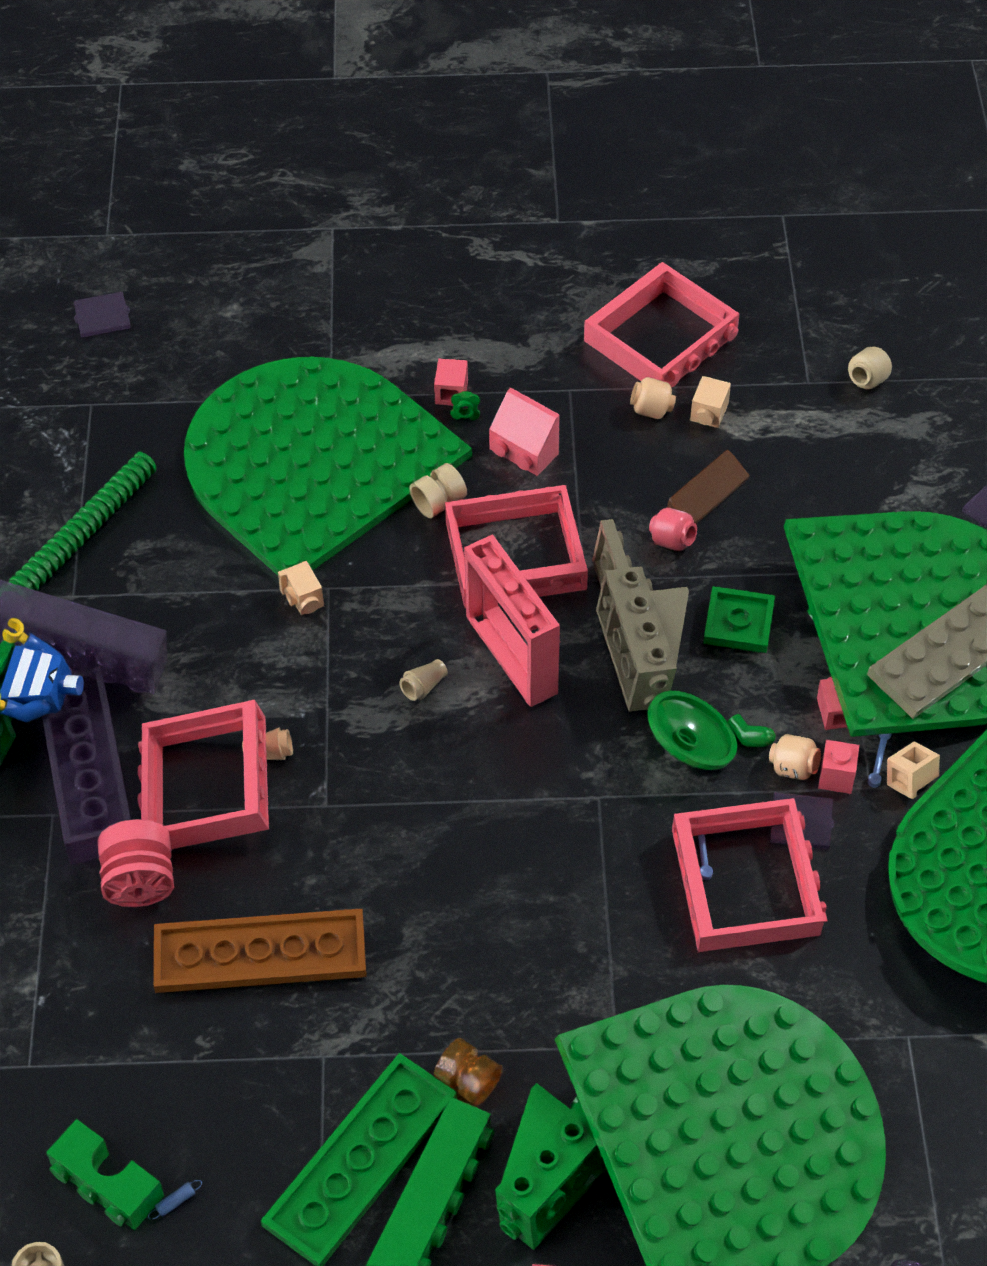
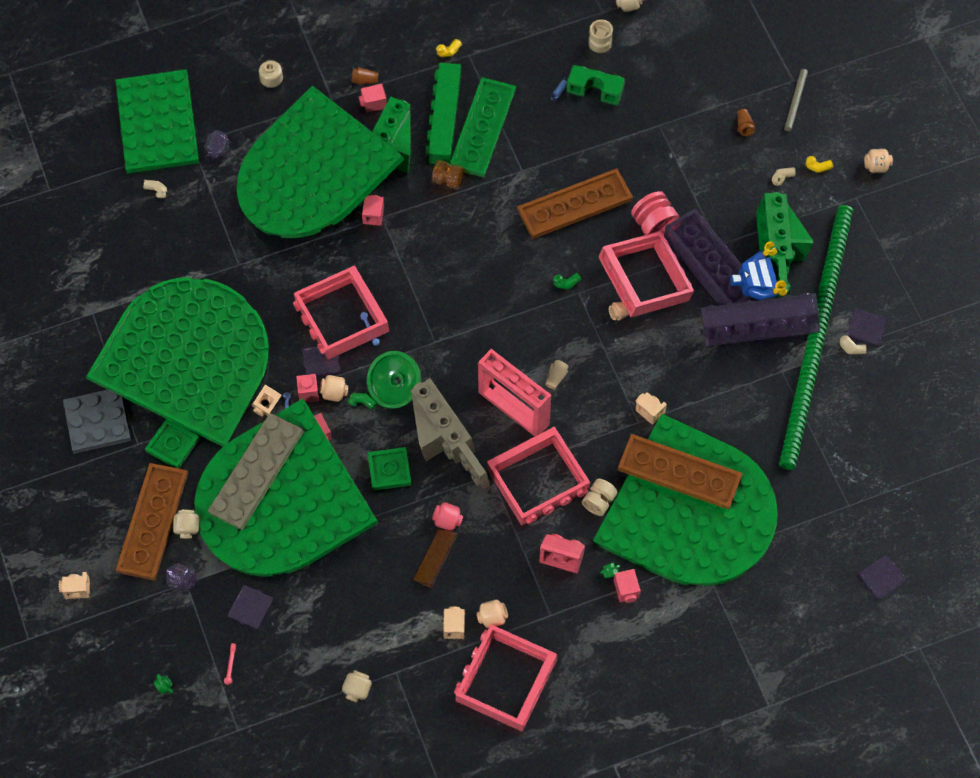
camera: 160 degrees right, 10 degrees up
none -> green arm [553,273,582,289]
none -> dark orange plate [618,434,742,510]

